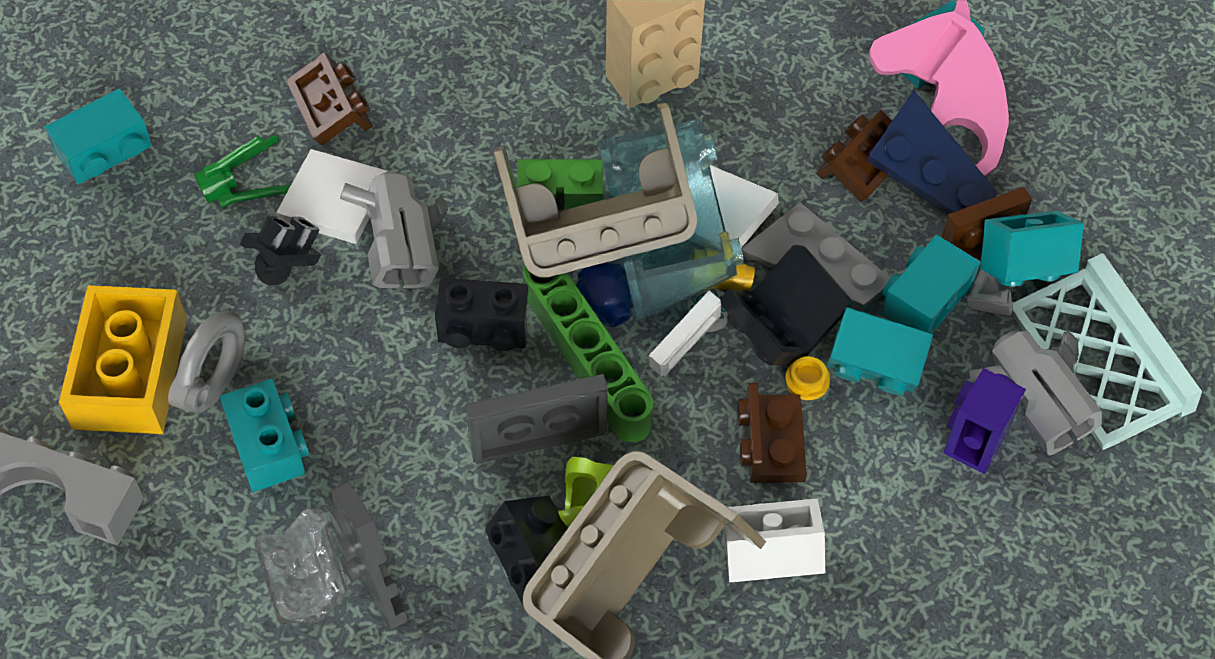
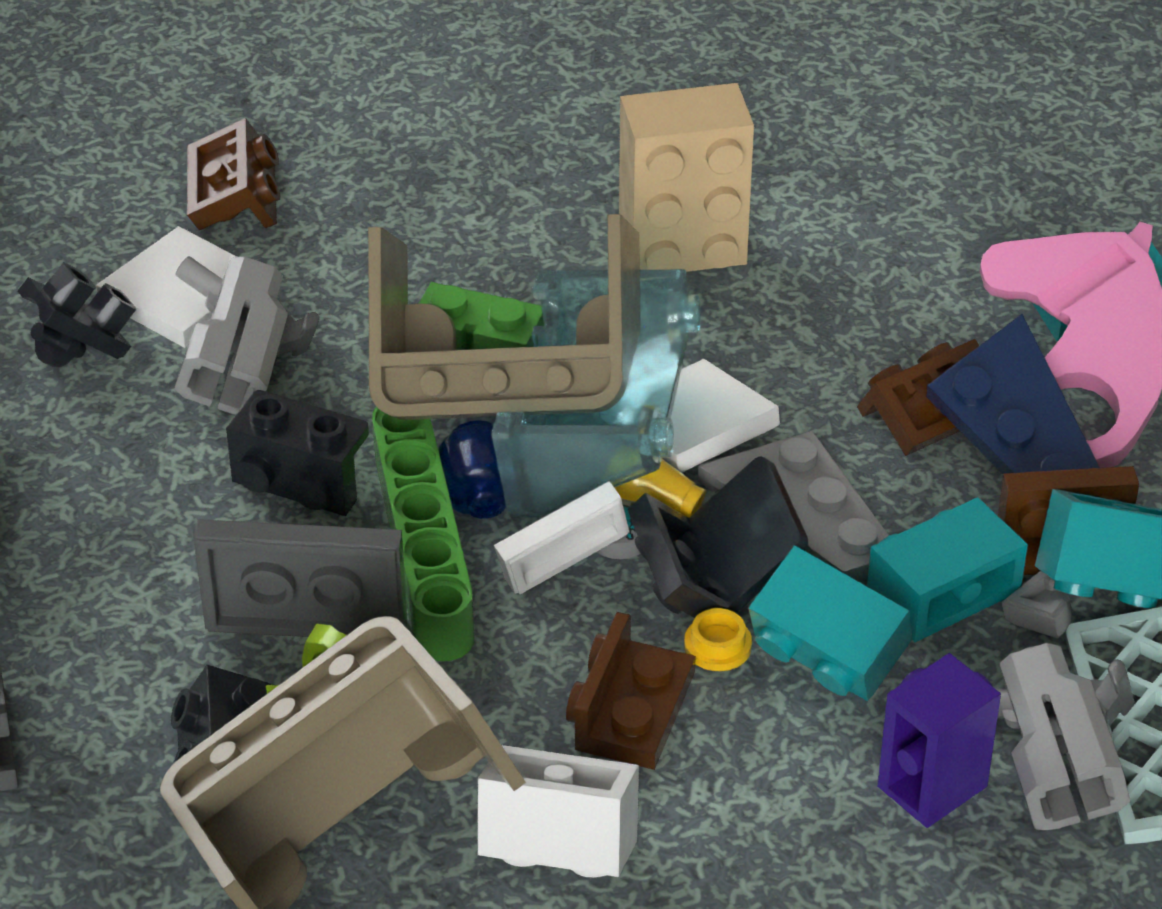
camera: 20 degrees right, 15 degrees down
green plant [193,135,292,208] -> none

